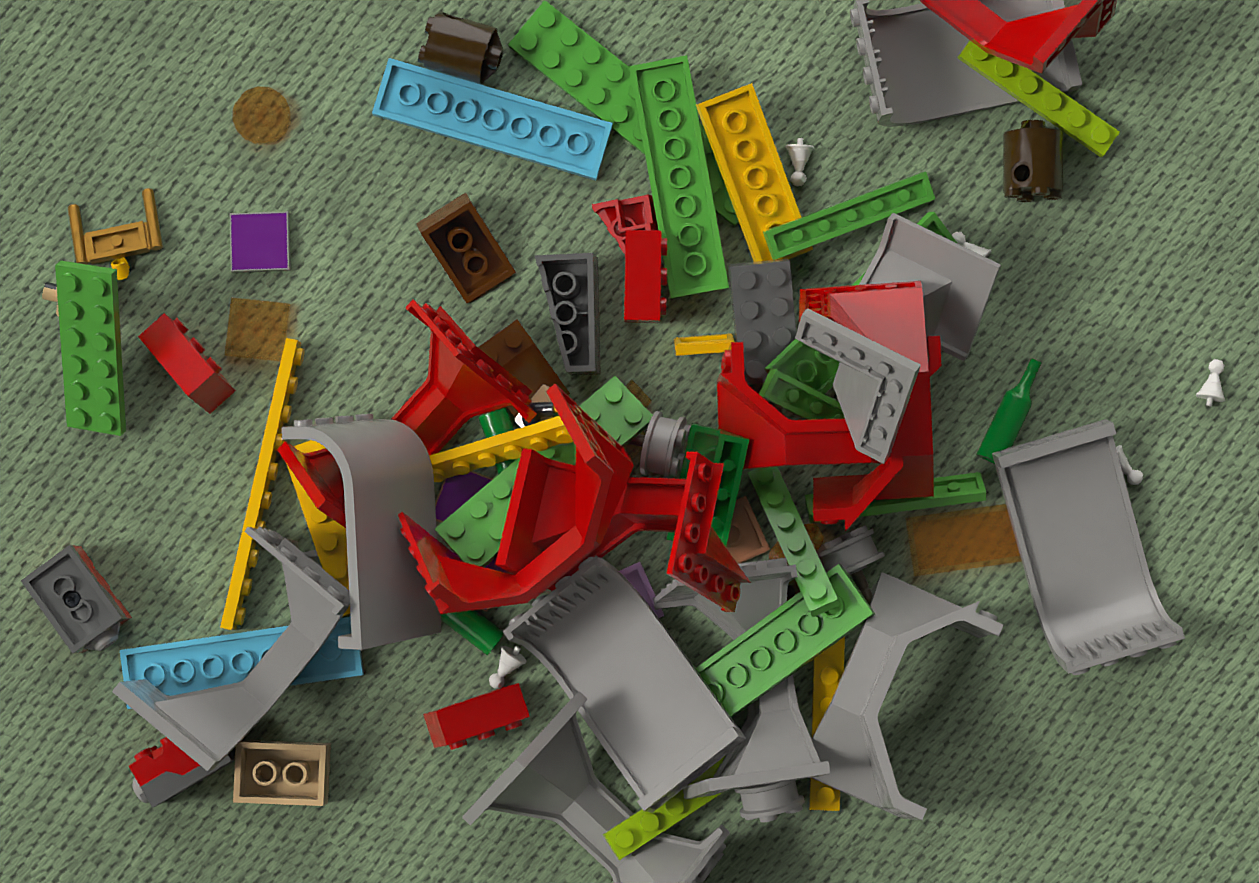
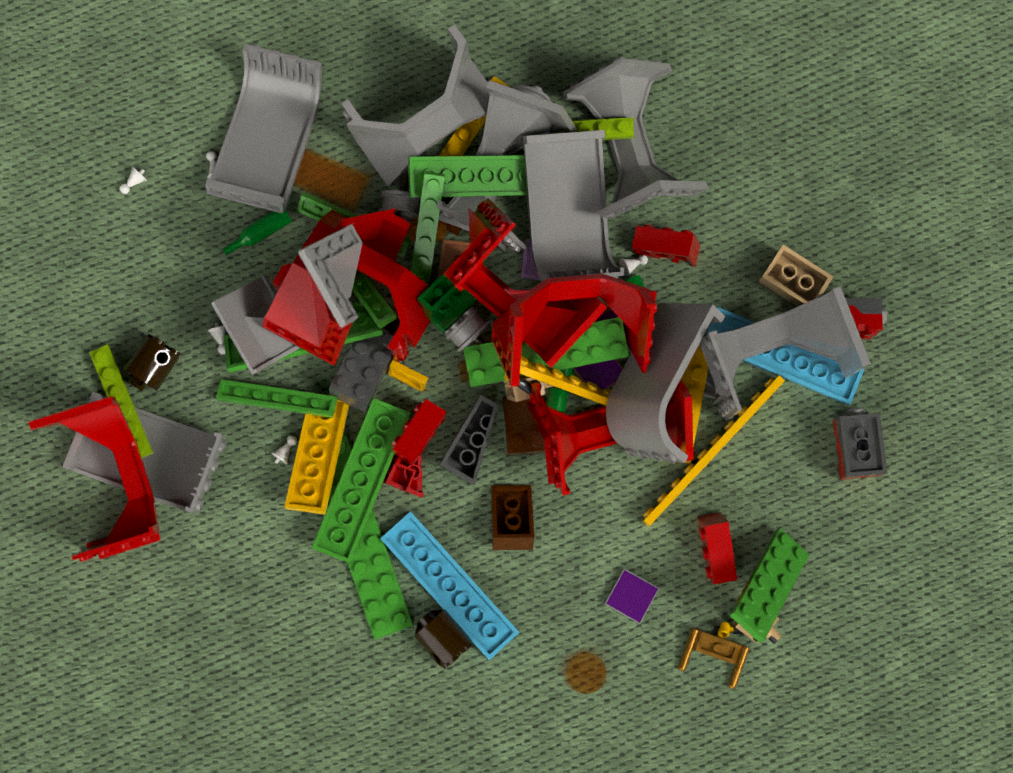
camera: 160 degrees left, 5 degrees down
clear orange tile [224,297,291,362] -> none

